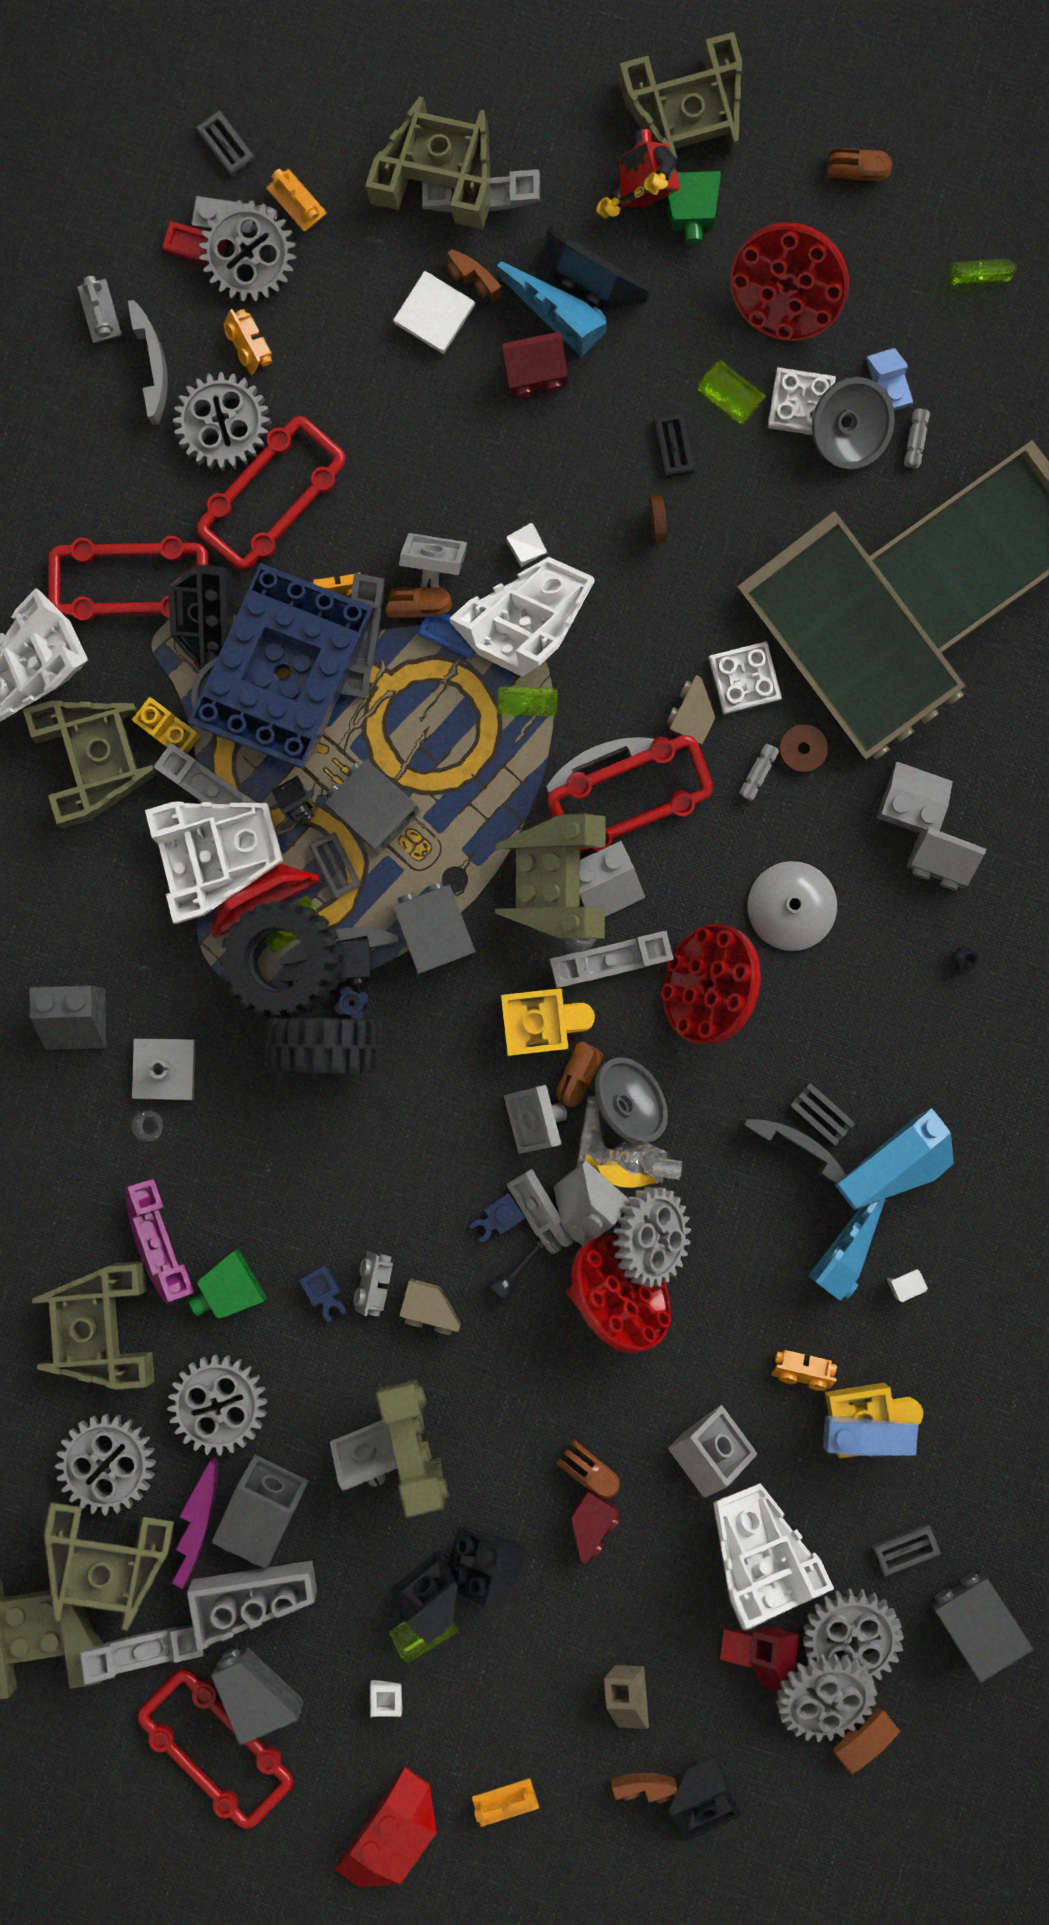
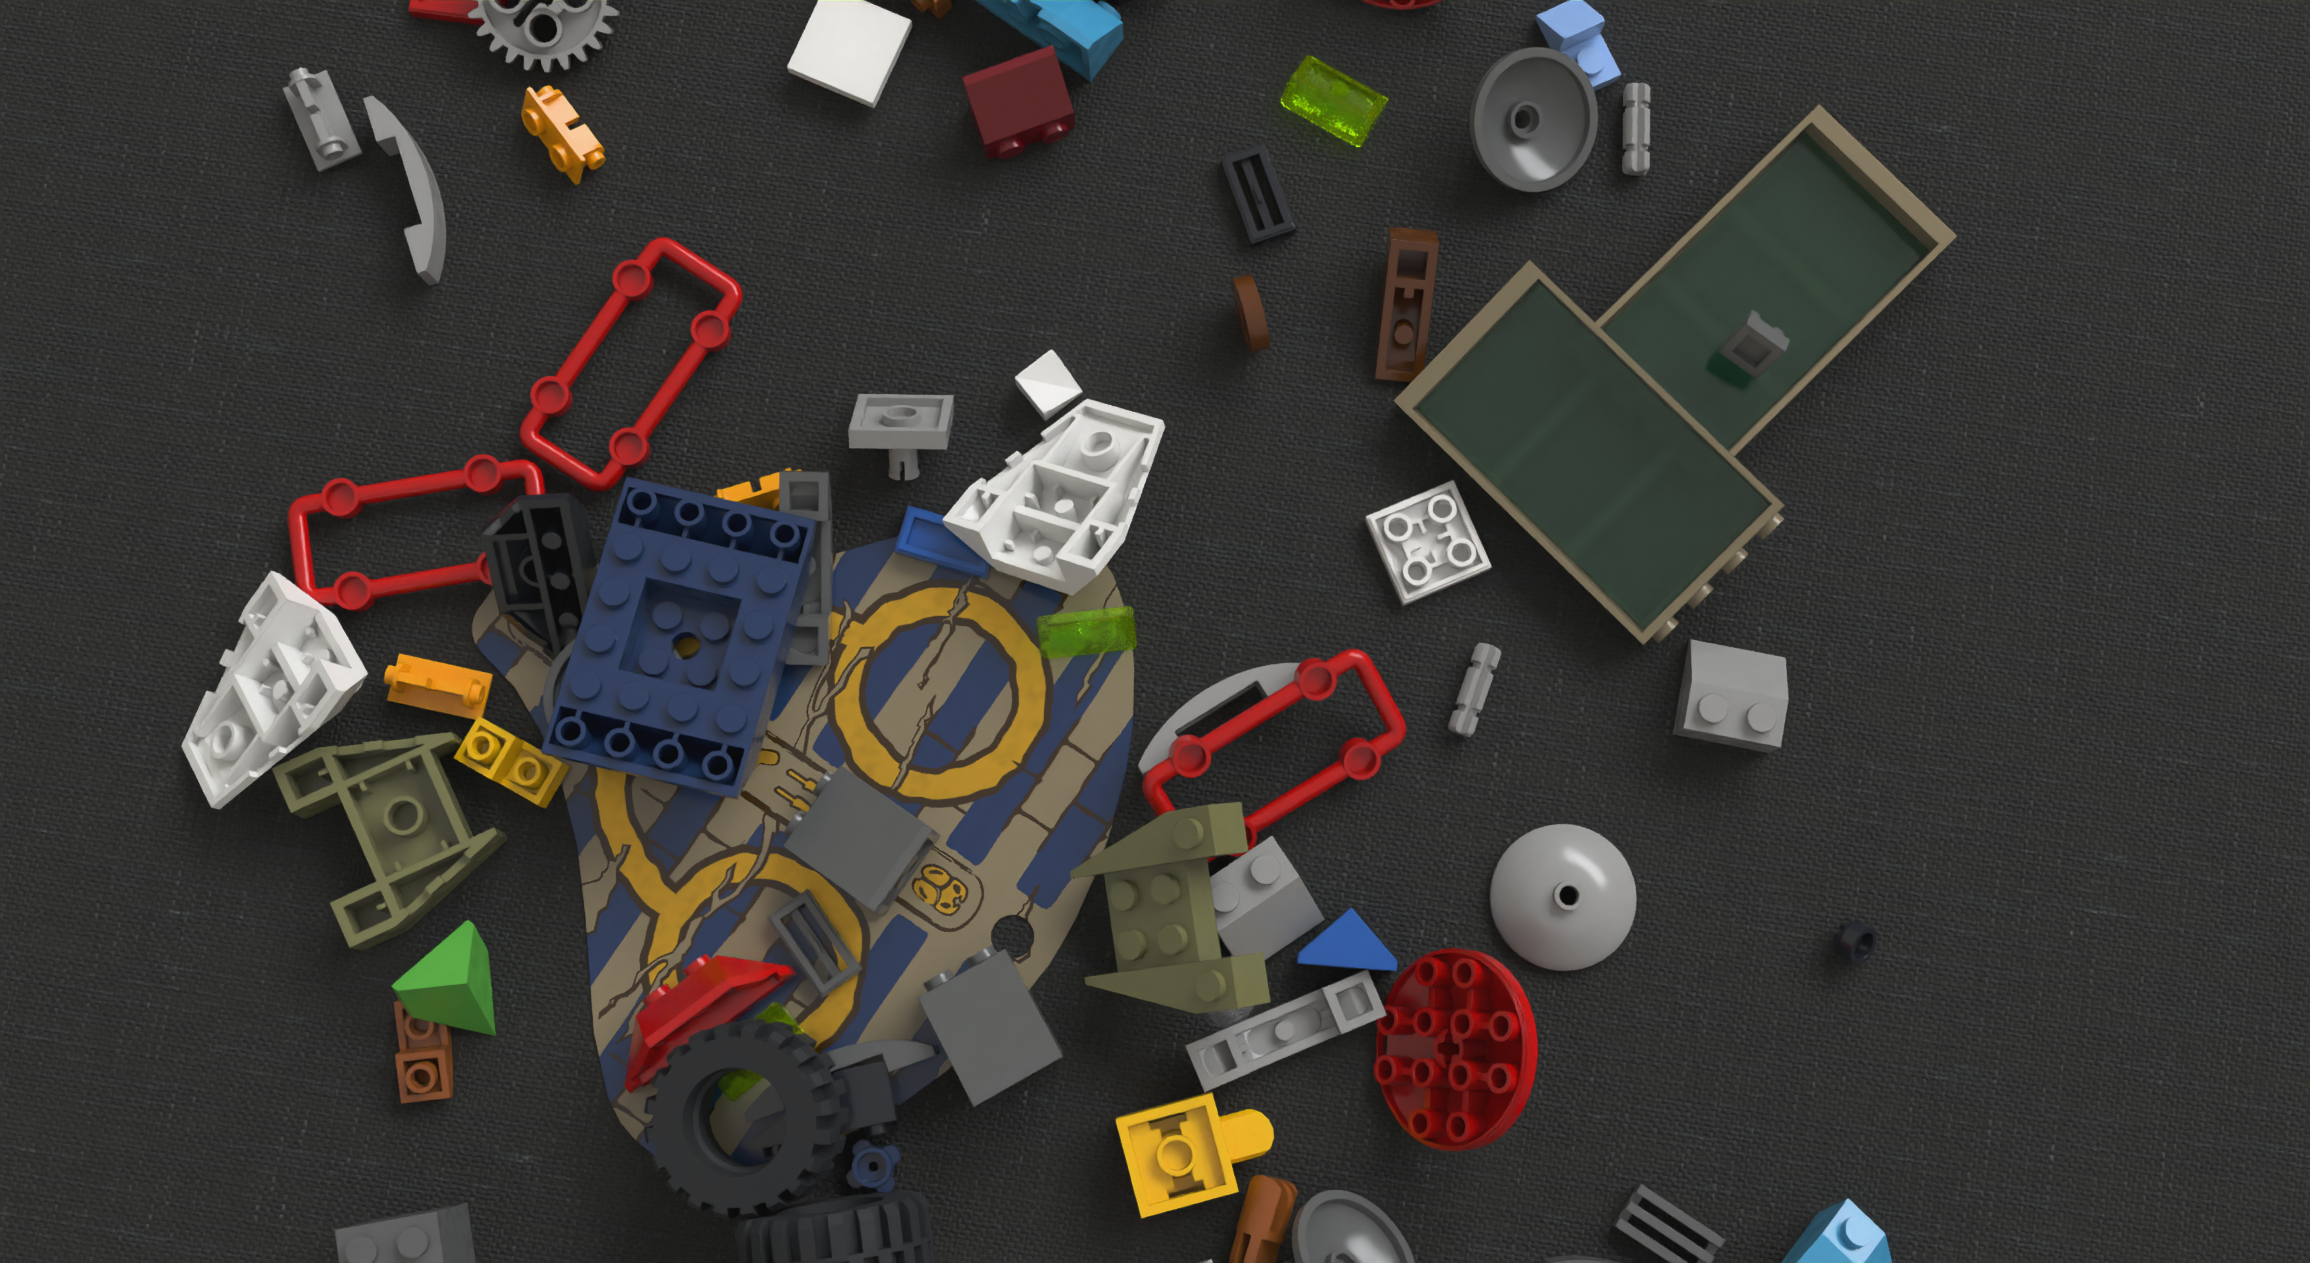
camera: 10 degrees left, 5 degrees down
white wedge [145,802,283,924] -> none
light grey slope [154,743,256,804] -> none
light grey gear [173,372,271,471] -> none
black slope [272,775,318,825] -> none
dark orange arm [386,587,452,618] -> none
dark tan slope [666,675,715,748] -> none
white tile [767,367,836,435] -> none
reddish brown piece [779,724,828,773] -> none
light grey slope [906,827,986,891] -> none
none -> light orange hinge [384,654,494,720]
none -> bright green slope [391,920,496,1036]
none -> dark orange slope [394,998,453,1103]
none -> blue slope [1296,907,1397,972]
none -> reddish brown slope [1375,227,1439,382]
none -> dark grey tile [1718,310,1790,379]

